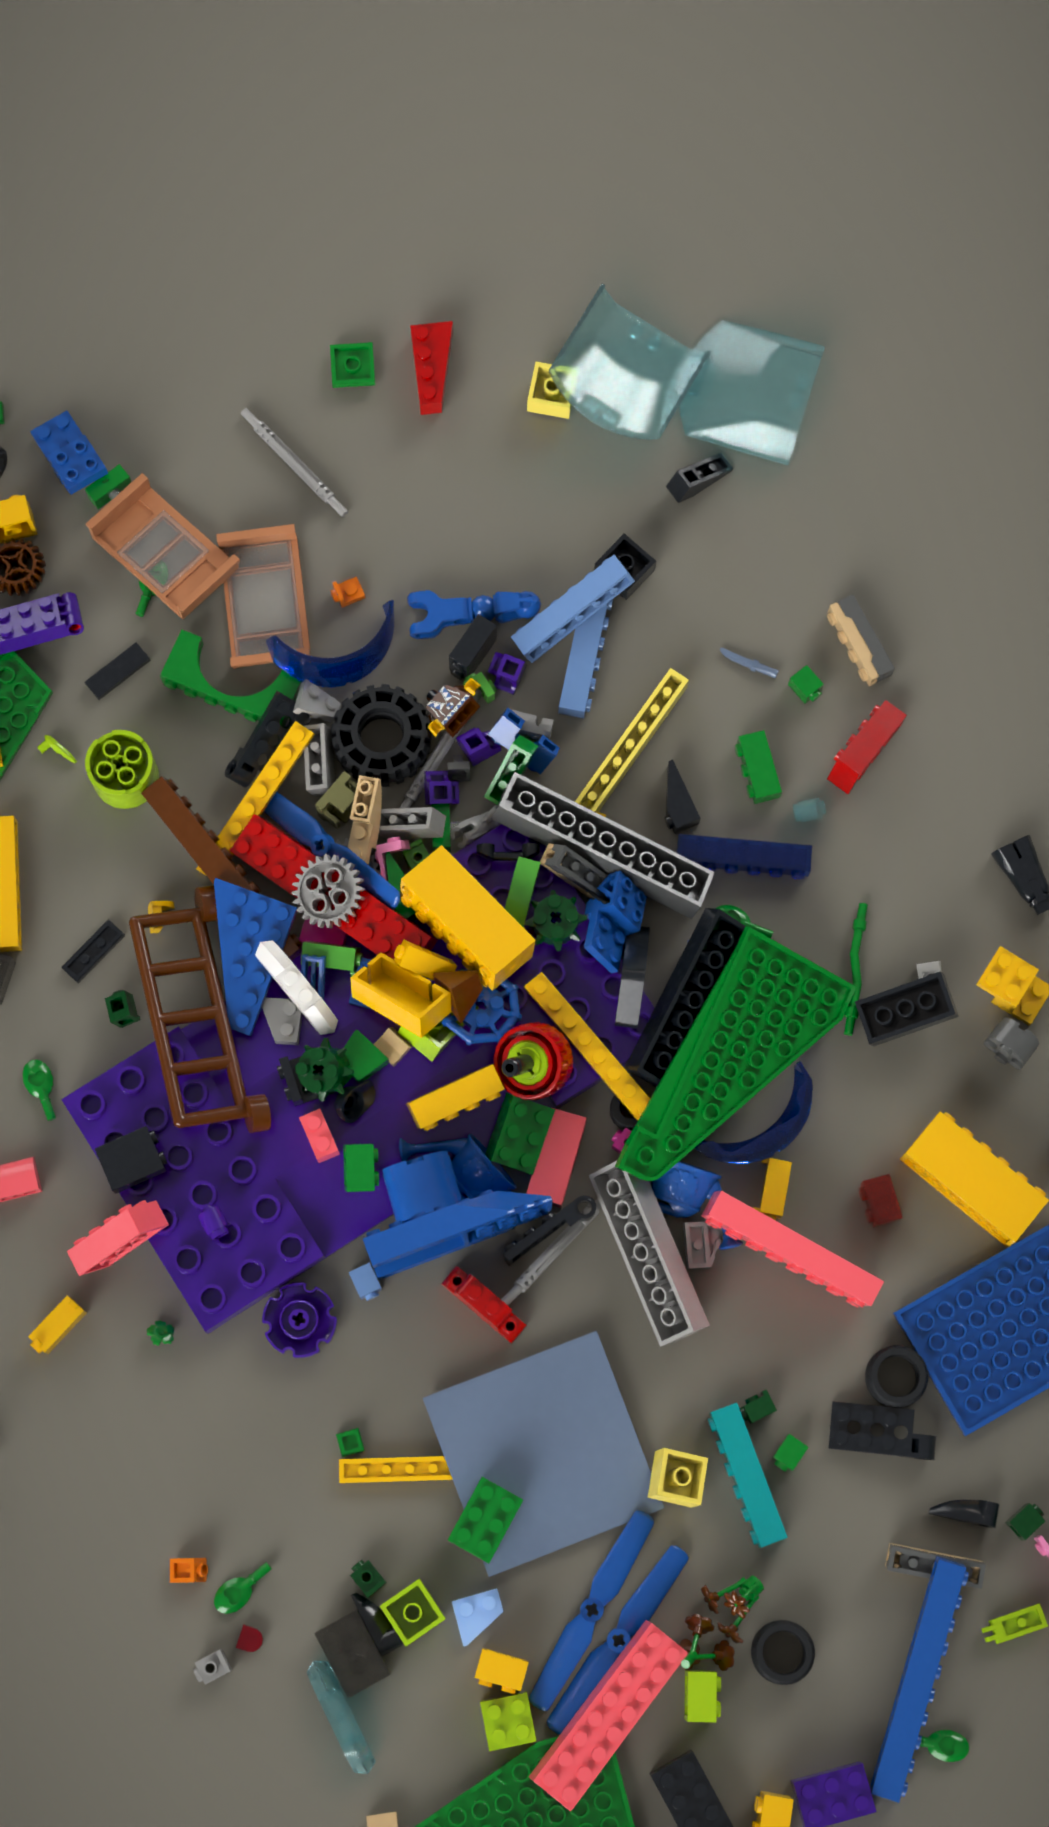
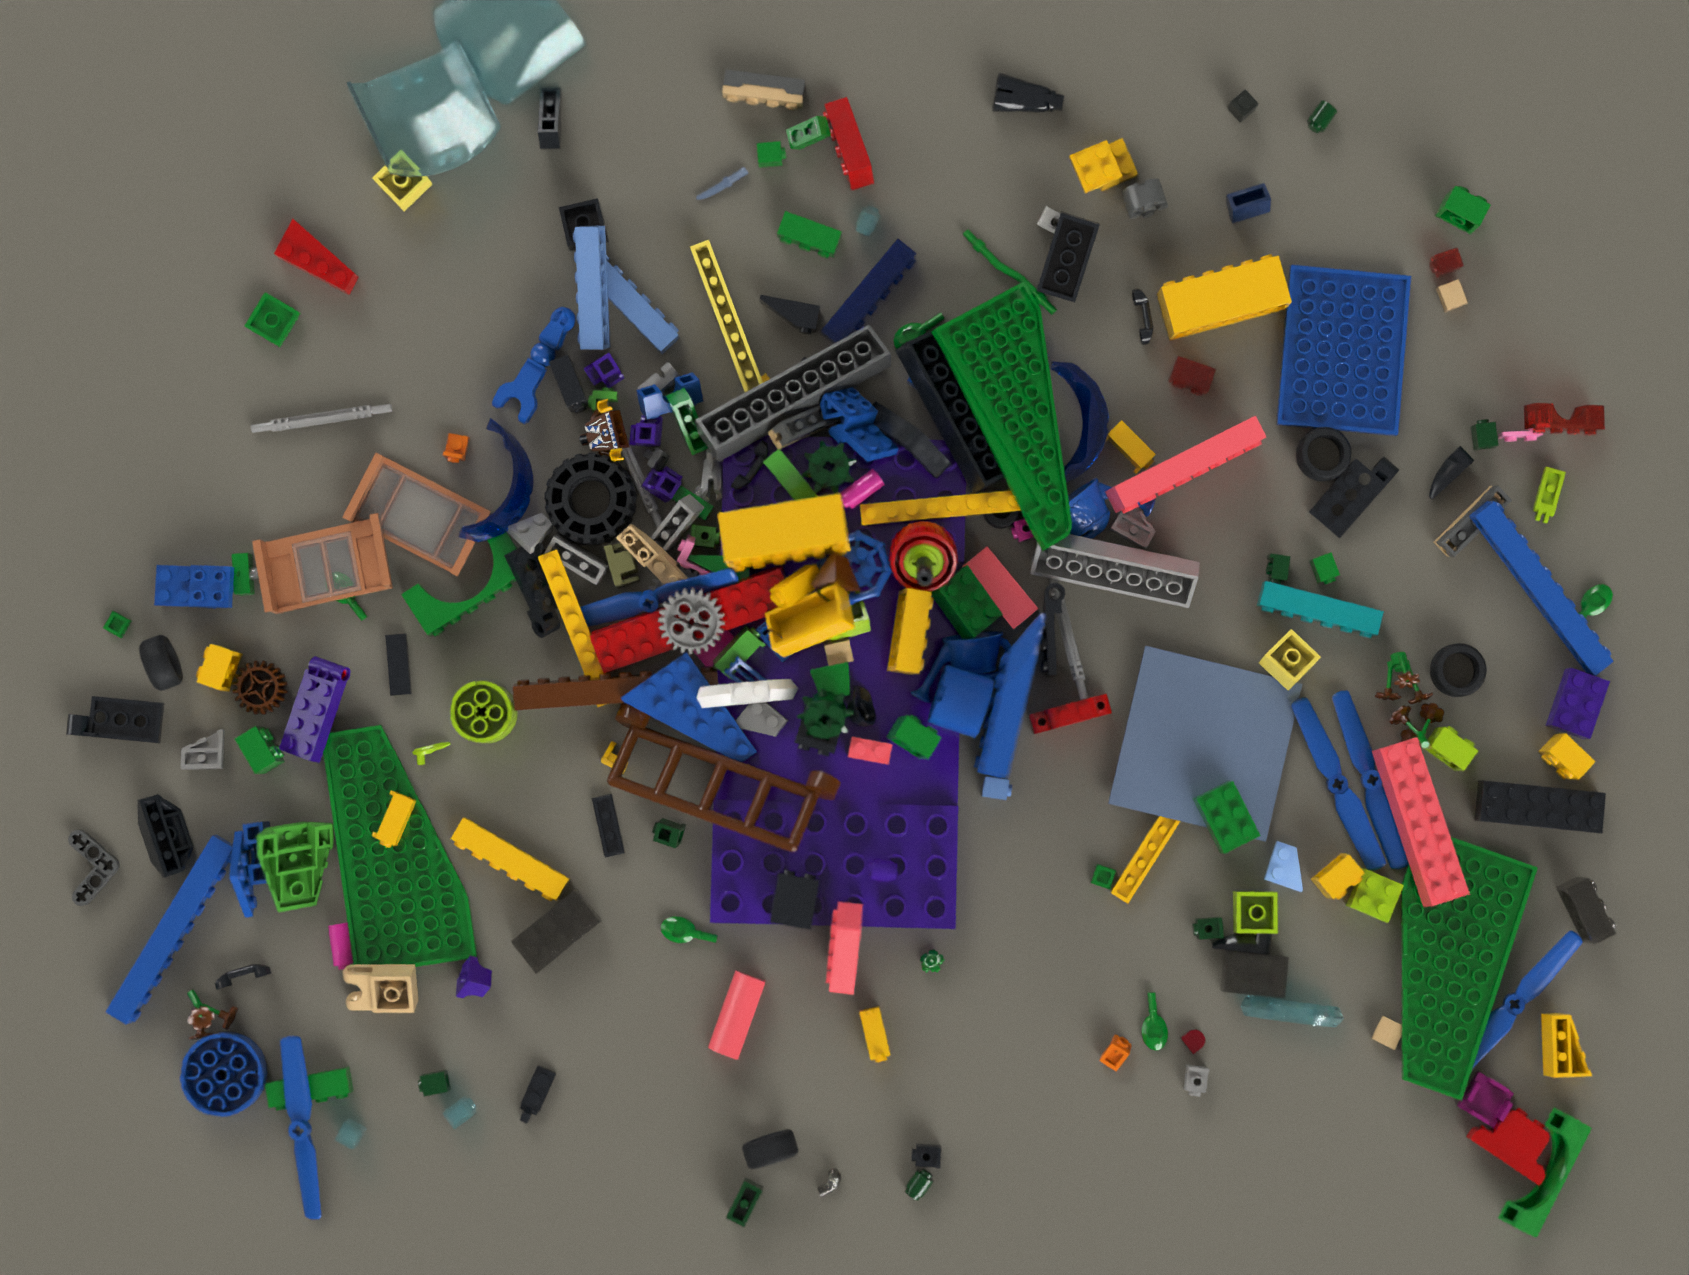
camera: 55 degrees left, 10 degrees up
dark purple piece [262,1282,337,1358] -> none
none -> green piece [786,116,831,150]
none -> dark pink brick [840,469,885,509]
none -> black bar [1132,289,1154,345]

